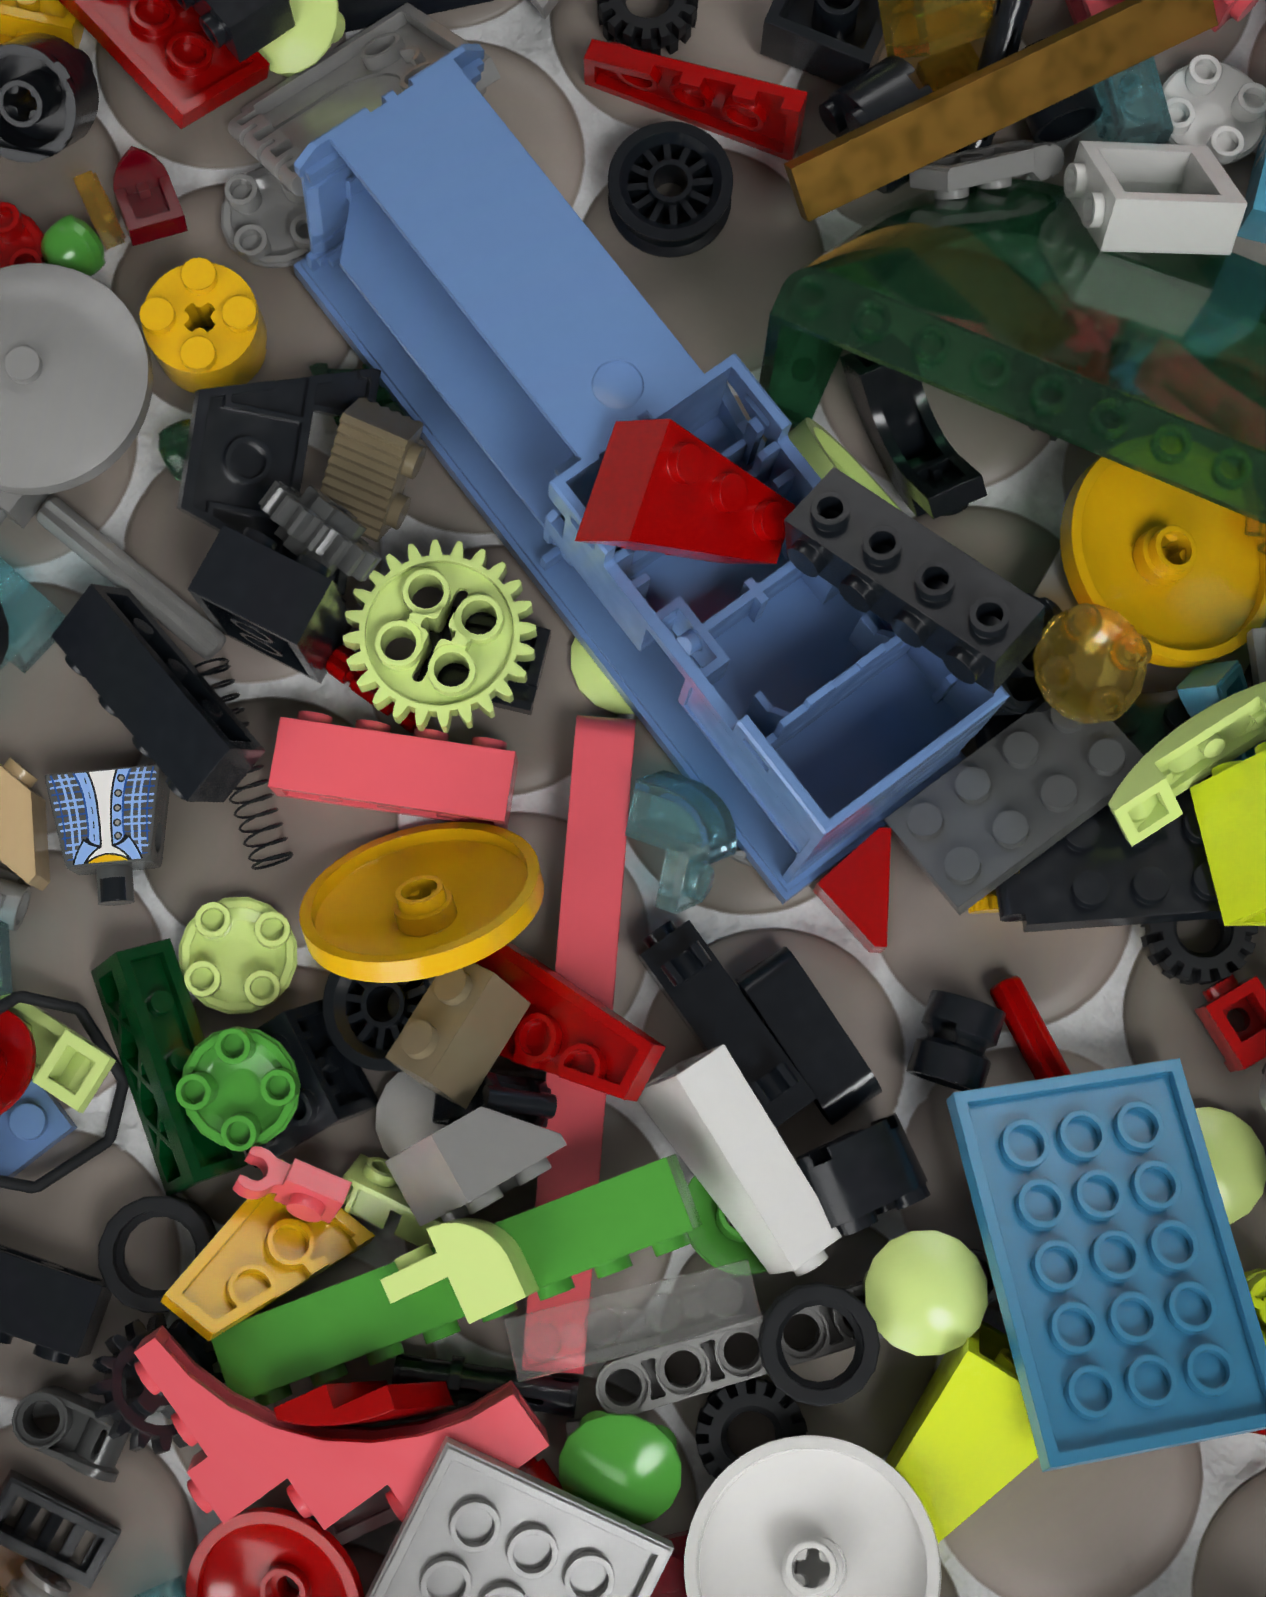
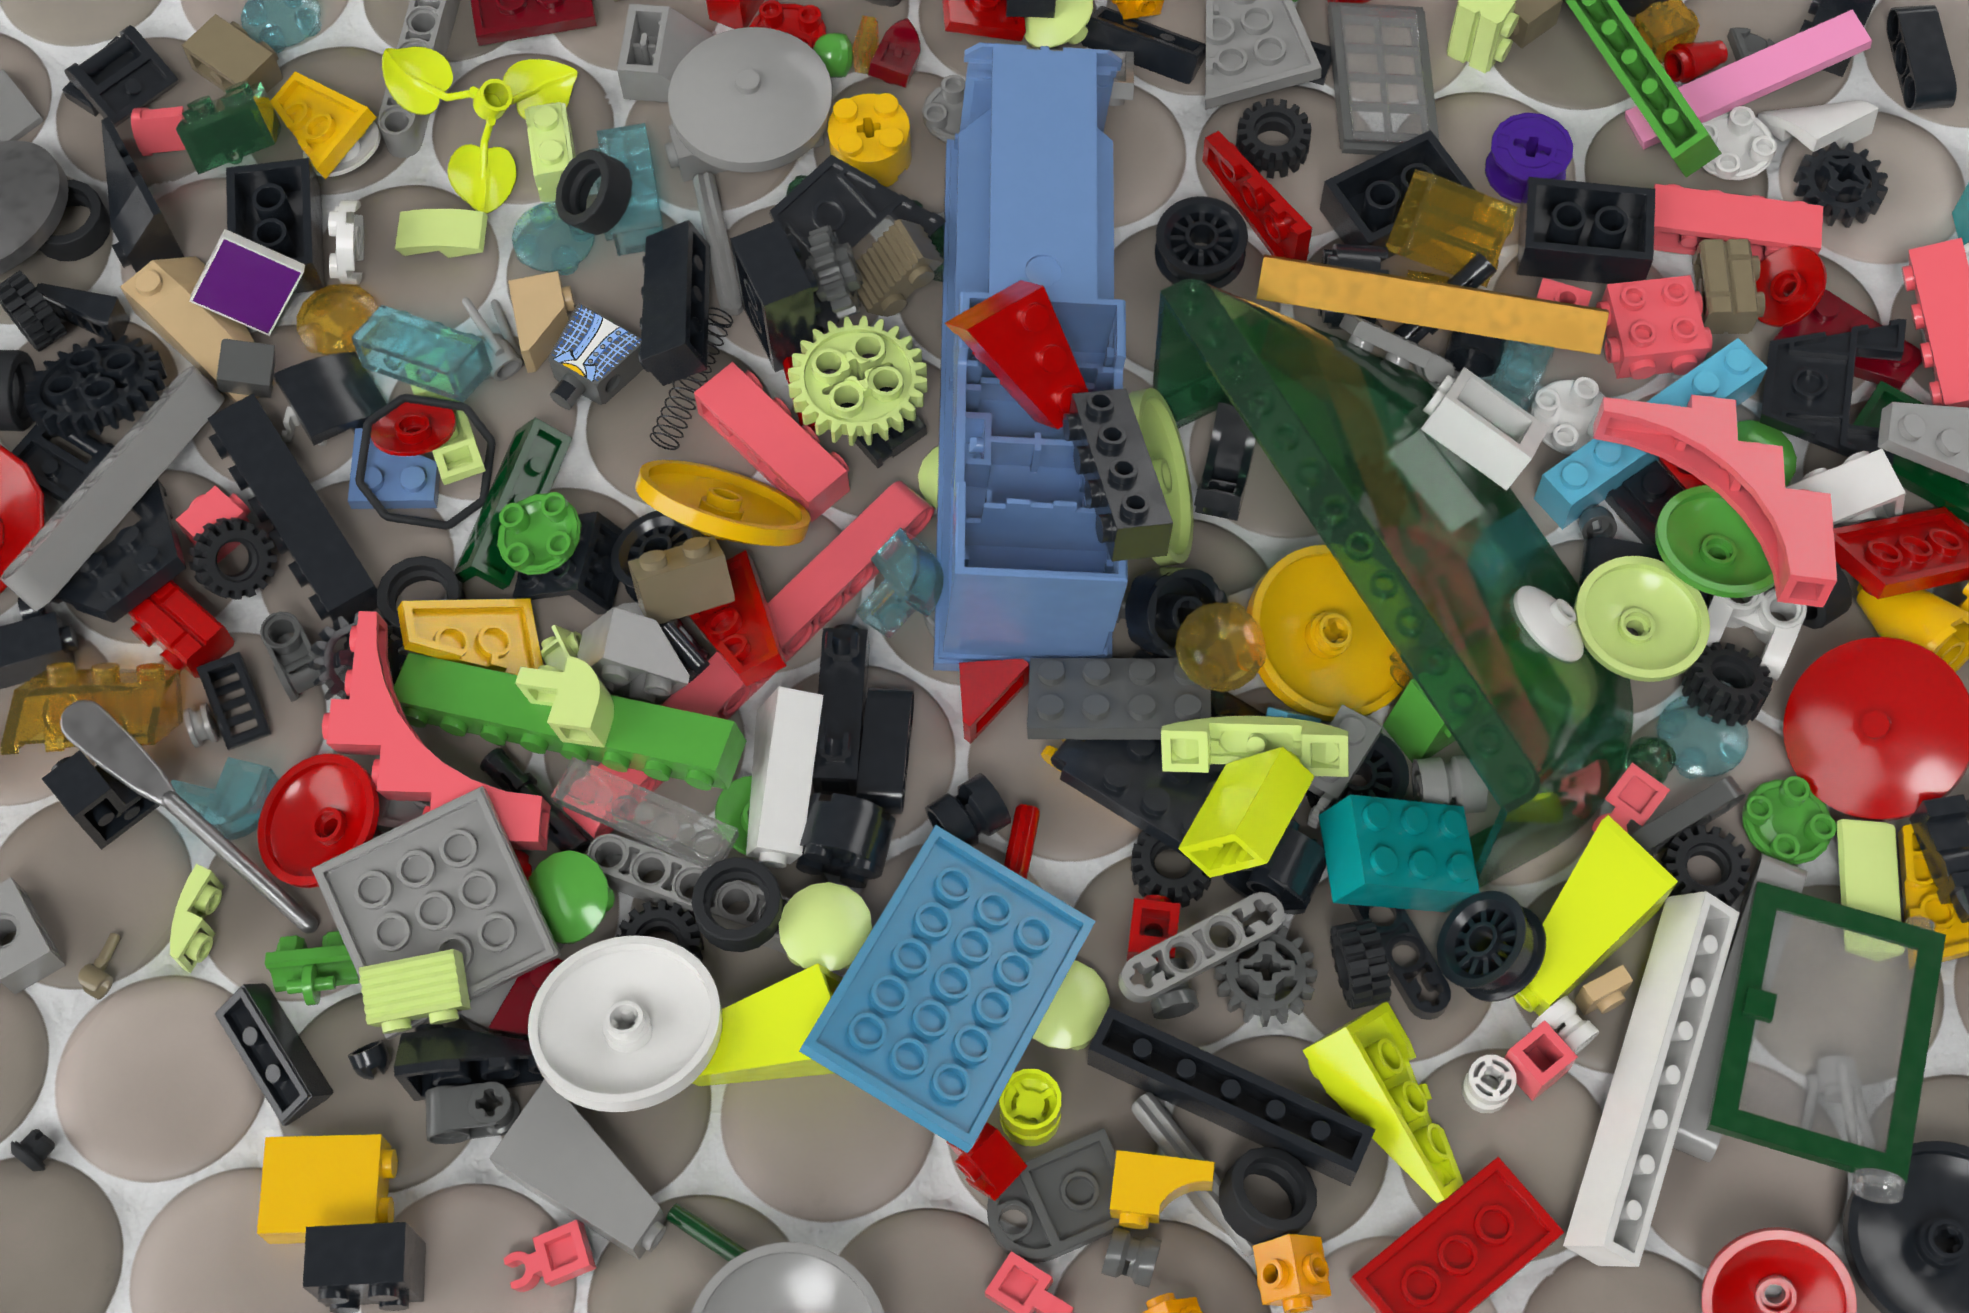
camera: 40 degrees right, 15 degrees down
yellowish green dish [179,897,298,1014] -> none
coral plate [232,1146,352,1224] -> none
red slope [273,1380,454,1426] -> none

